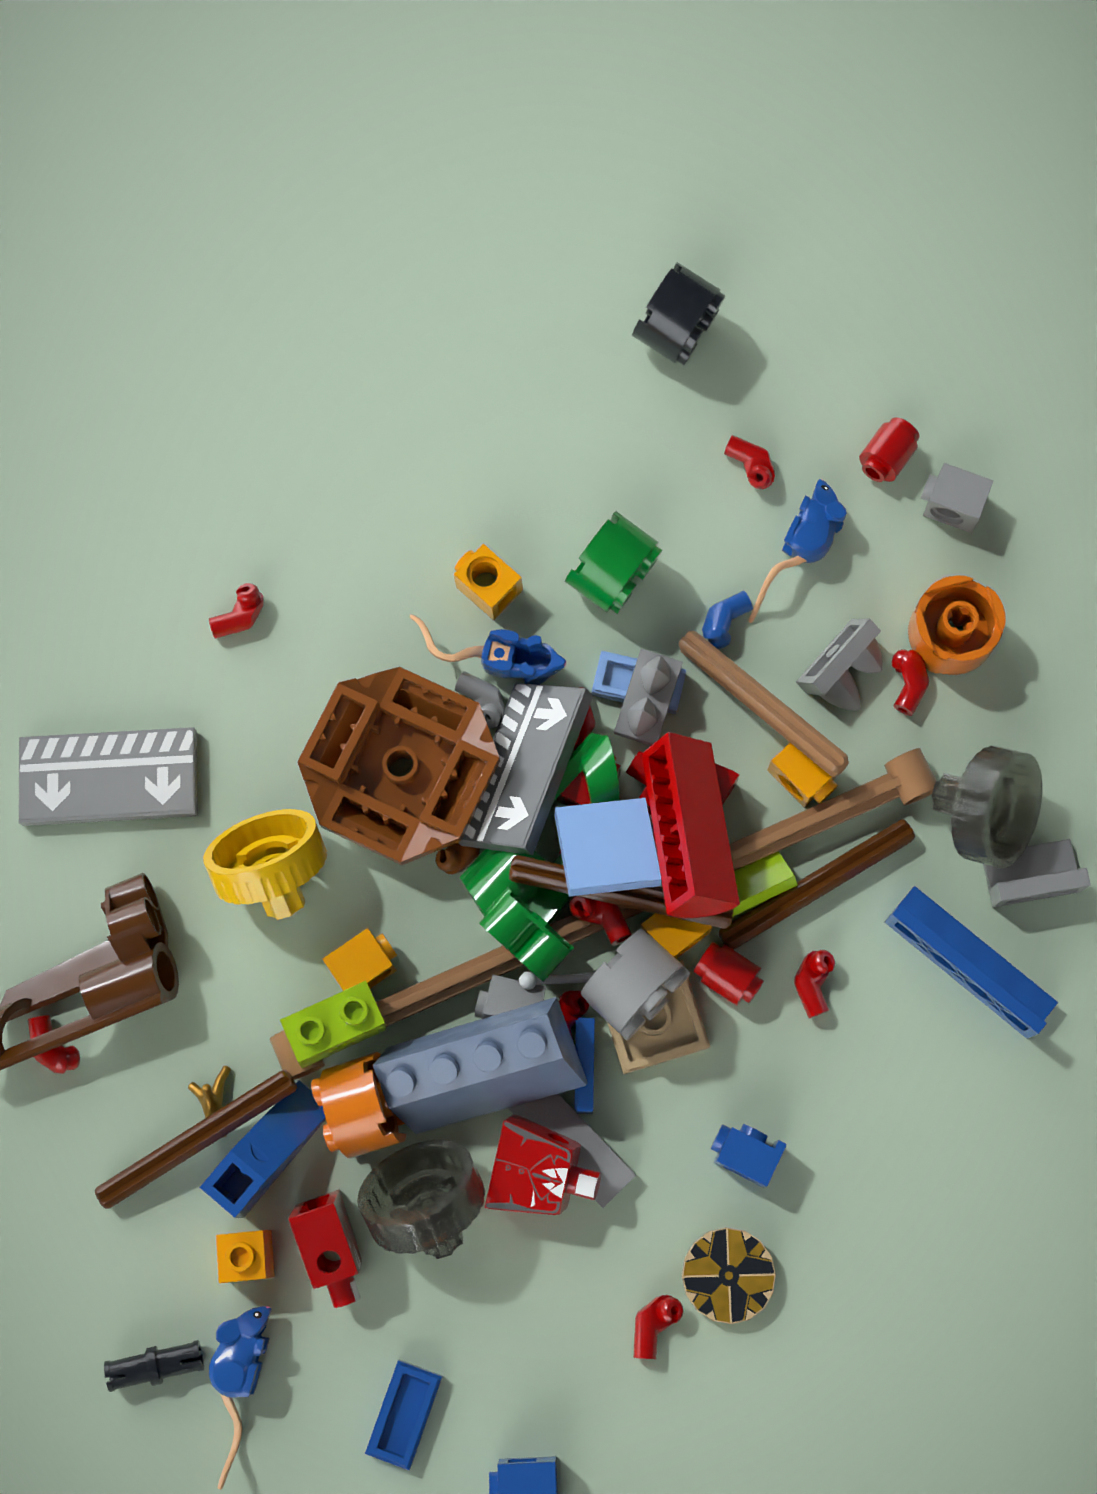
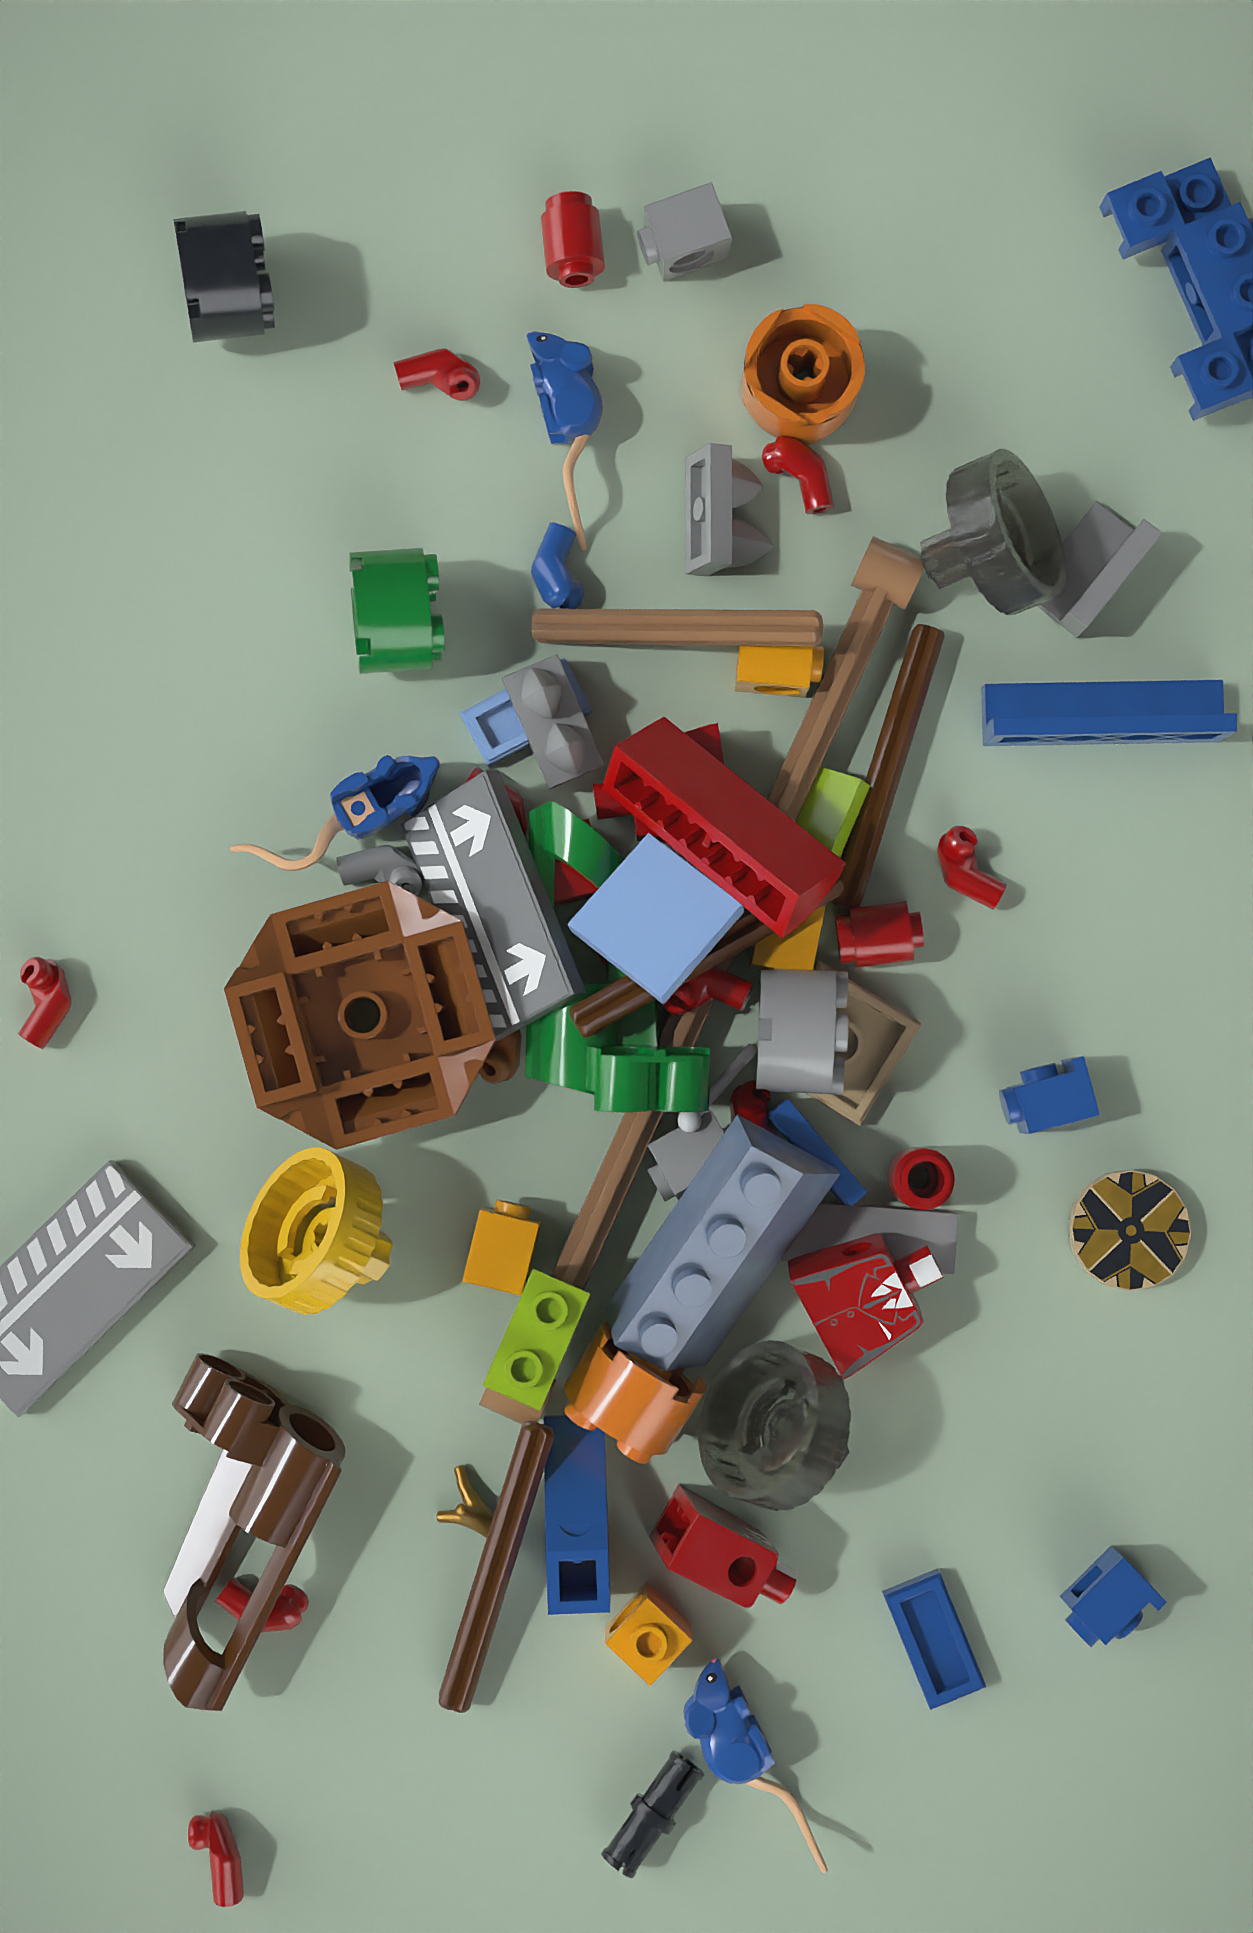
camera: 45 degrees left, 10 degrees up
light orange brick [454,544,523,621] -> none
red arm [633,1295,684,1359] -> none
none -> red brick [887,1147,955,1210]

